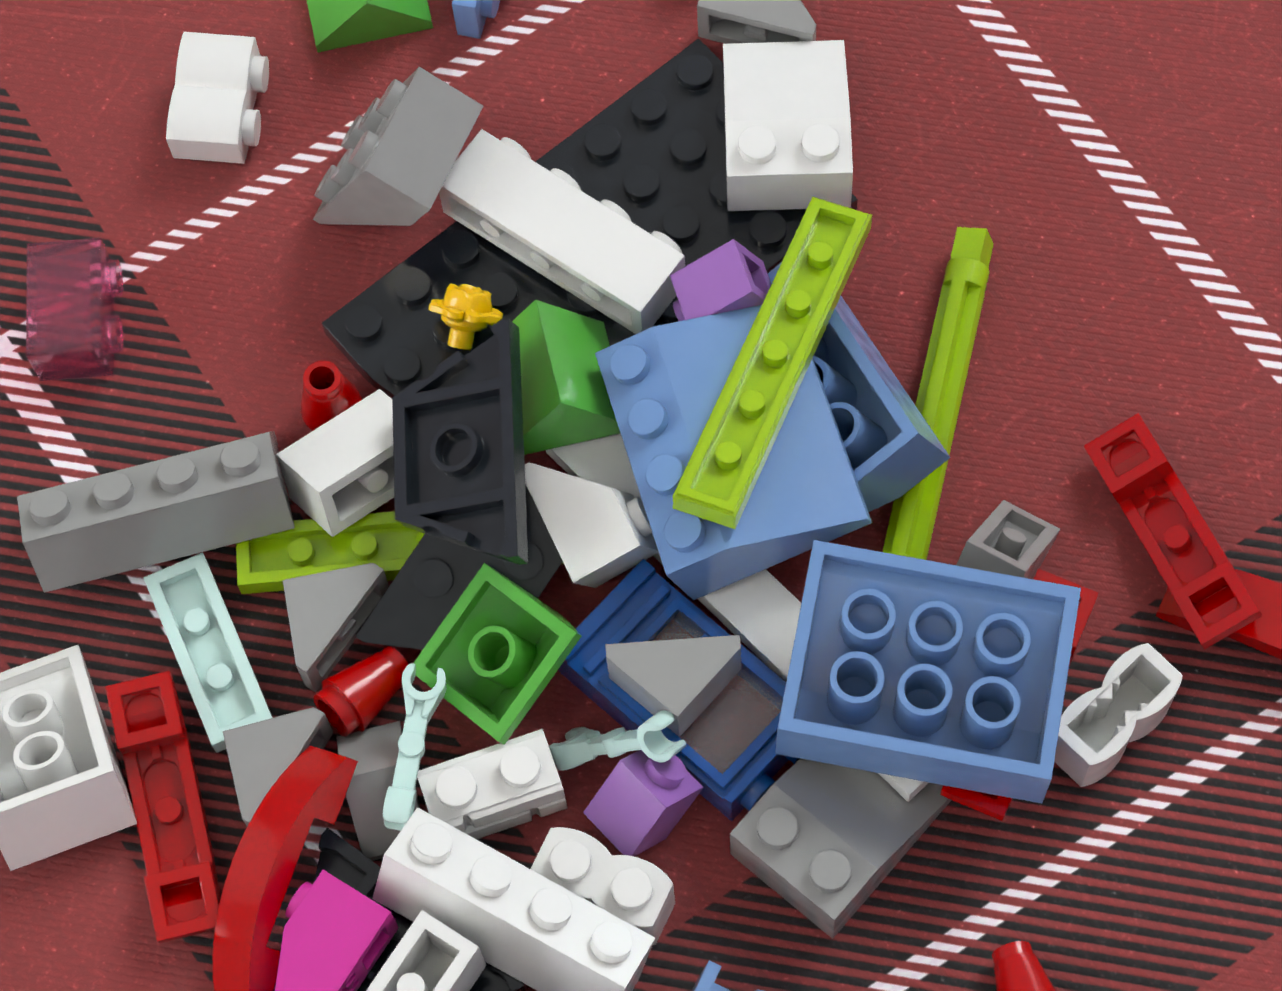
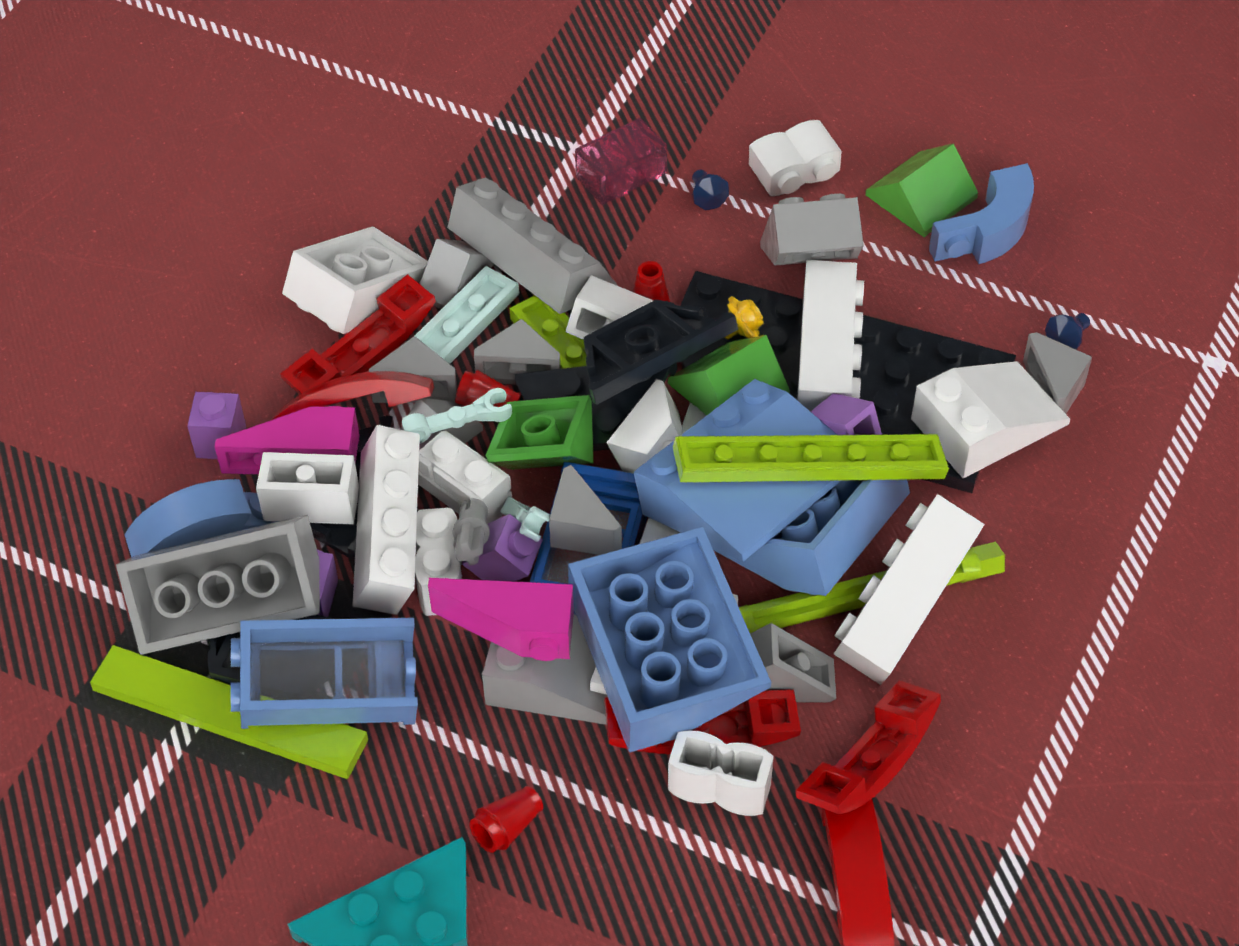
camera: 55 degrees right, 15 degrees down
none -> light grey slope [420,238,494,309]
none -> dark pink slope [428,578,574,661]
none -> light grey axle [453,498,490,566]
none -> dark blue rock [692,169,729,210]
none -> white brick [834,494,985,685]

